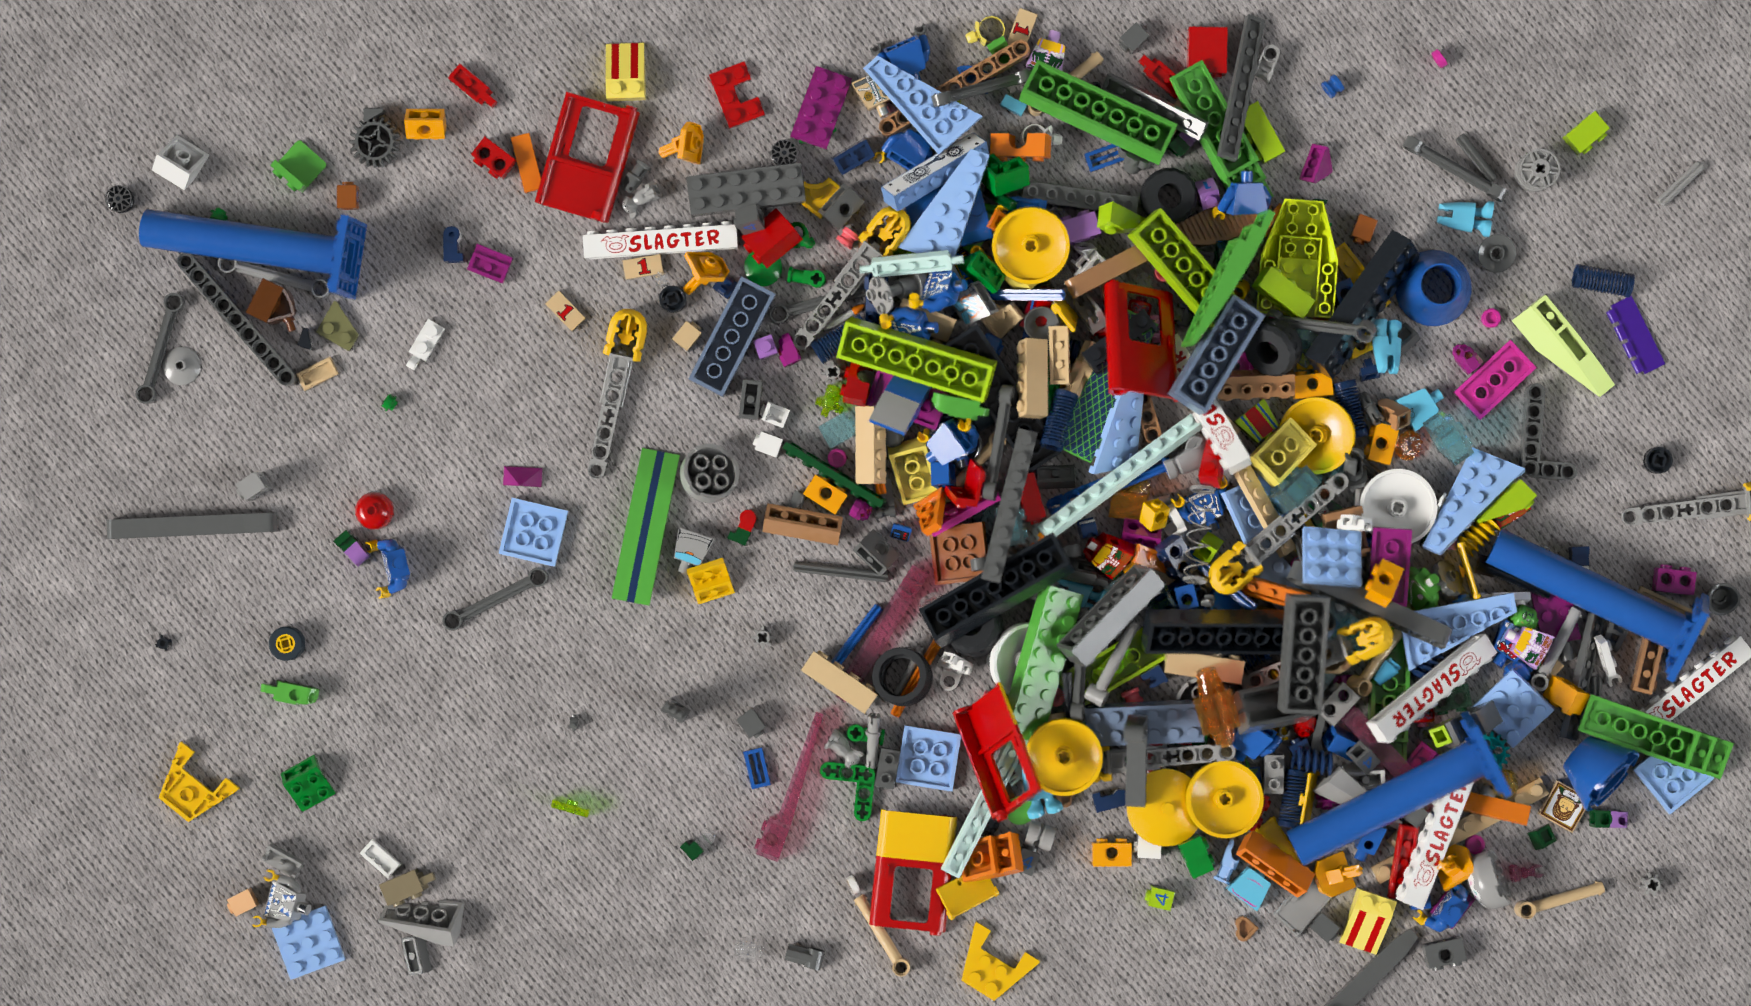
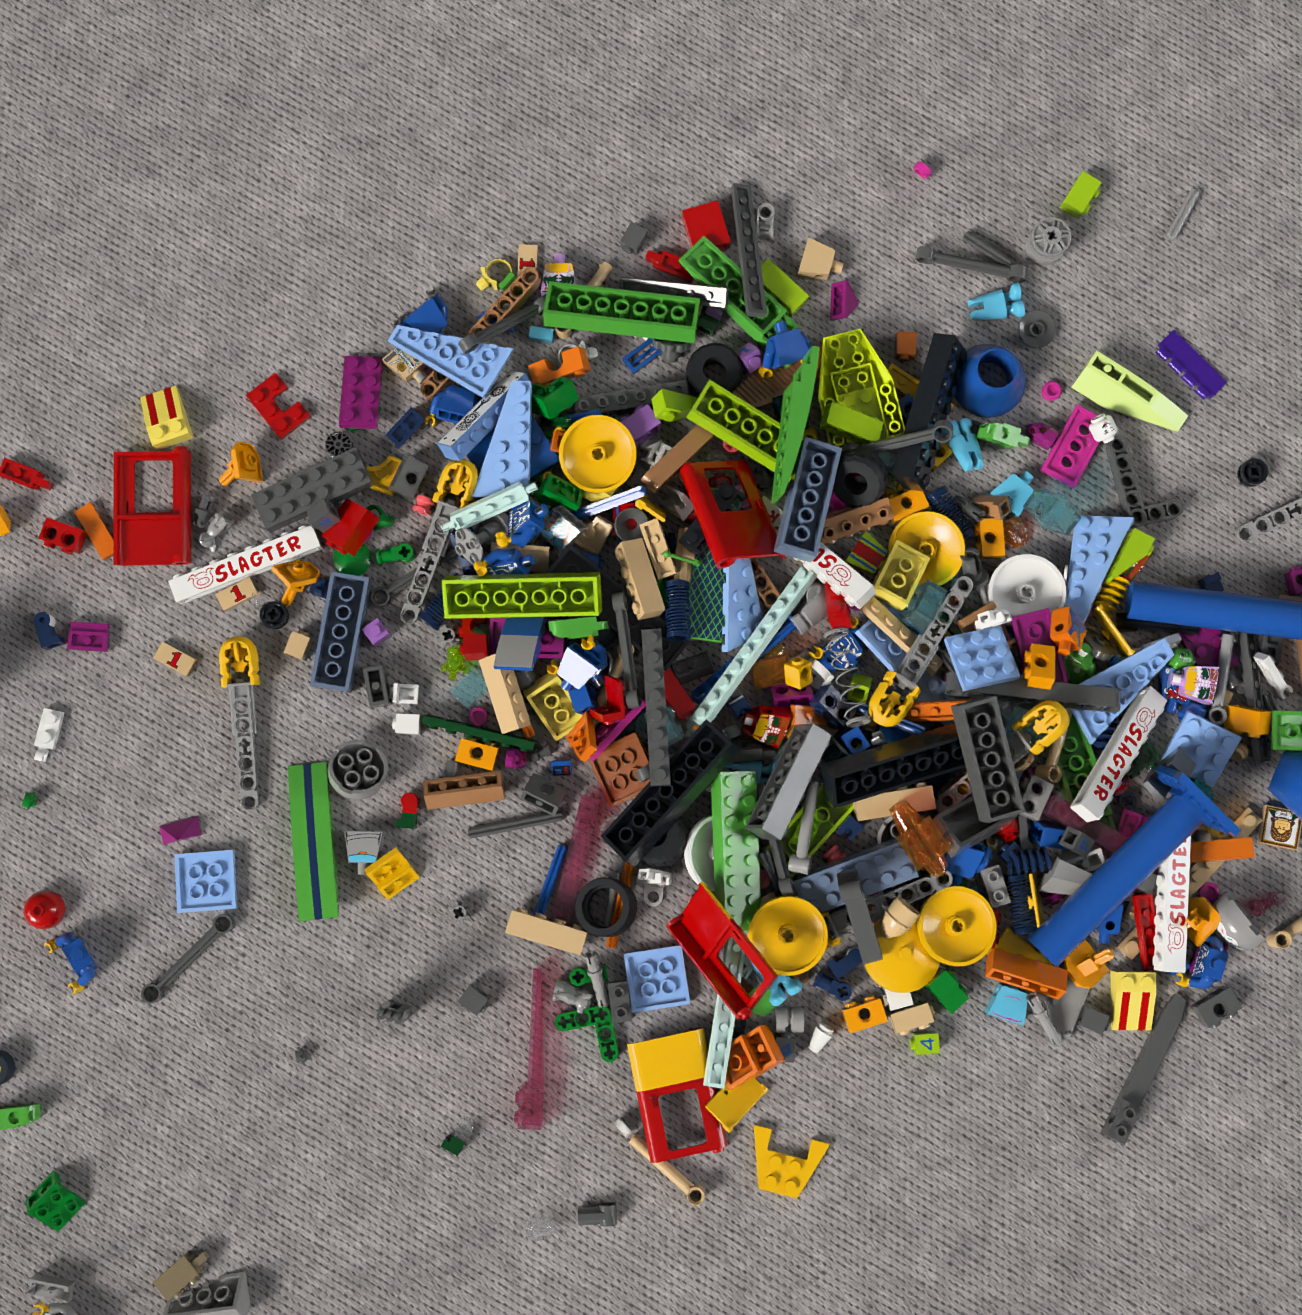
camera: 20 degrees left, 5 degrees down
leg [333,530,370,567] -> none
white plate [360,839,401,879] -> none
clear neon green plate [551,799,591,818] -> none
blue tile [743,747,771,789] -> none
magenta rock [778,333,802,367] -> none
white piece [823,304,865,330] -> none
light blue piece [1214,839,1240,885] -> none
medium nougat tile [1235,916,1259,941] -> none
blue wheel [1321,74,1345,99] -> none
dark blue tile [1359,358,1381,382] -> none
dark azure cone [1373,658,1401,686] -> none
lime brick [1429,718,1453,748] -> none
dark green slope [1527,823,1557,850] -> none
dark blue piece [1572,264,1635,298] -> none
none -> bright green hinge [663,550,701,566]
none -> tan torso [797,238,844,280]
none -> white cone [808,1022,834,1053]
none -> dark blue connector [812,970,852,1001]
none -> tan helmet [881,896,920,938]
none -> tan brick [888,1001,935,1035]
none -> bright green piece [977,423,1030,449]
none -> light grey pin [1026,992,1064,1046]
none -> orange torso [1050,606,1087,656]
none -> white head [1089,413,1118,443]
none -> tan plate [1230,742,1249,762]

